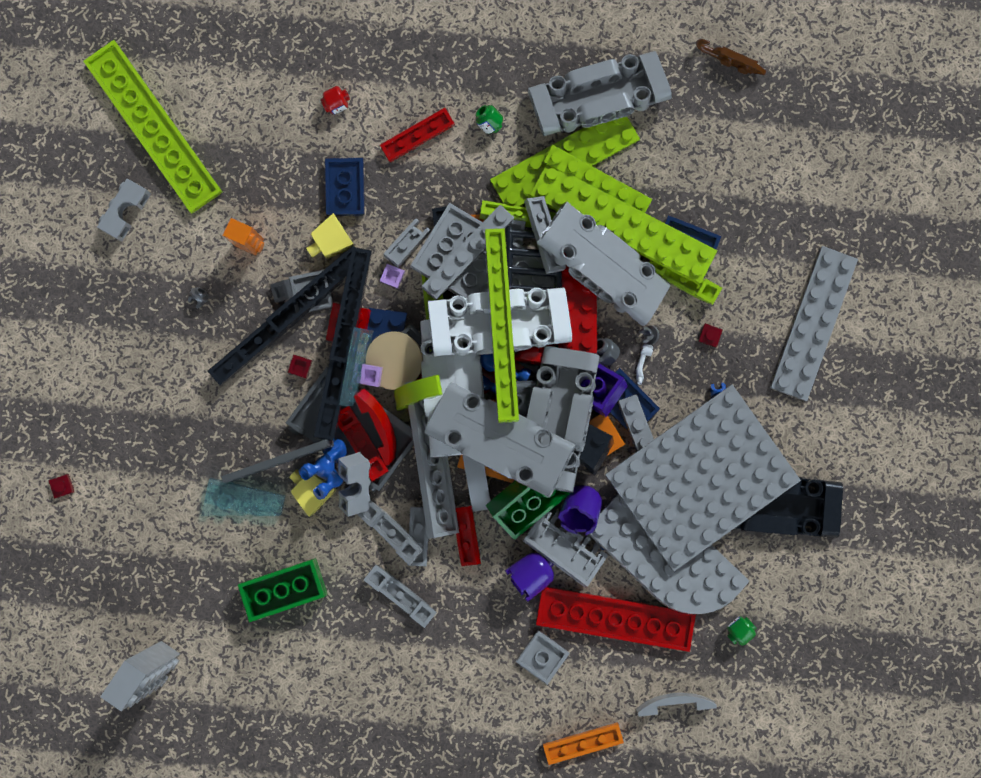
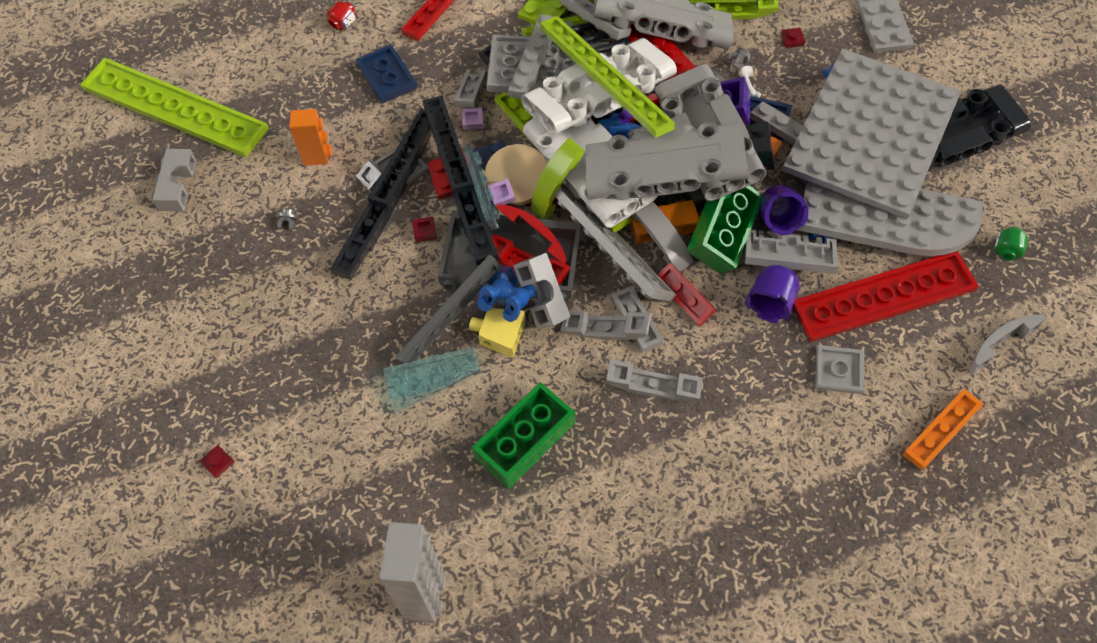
camera: 25 degrees left, 25 degrees down
light yellow torso [306,213,354,259] -> none

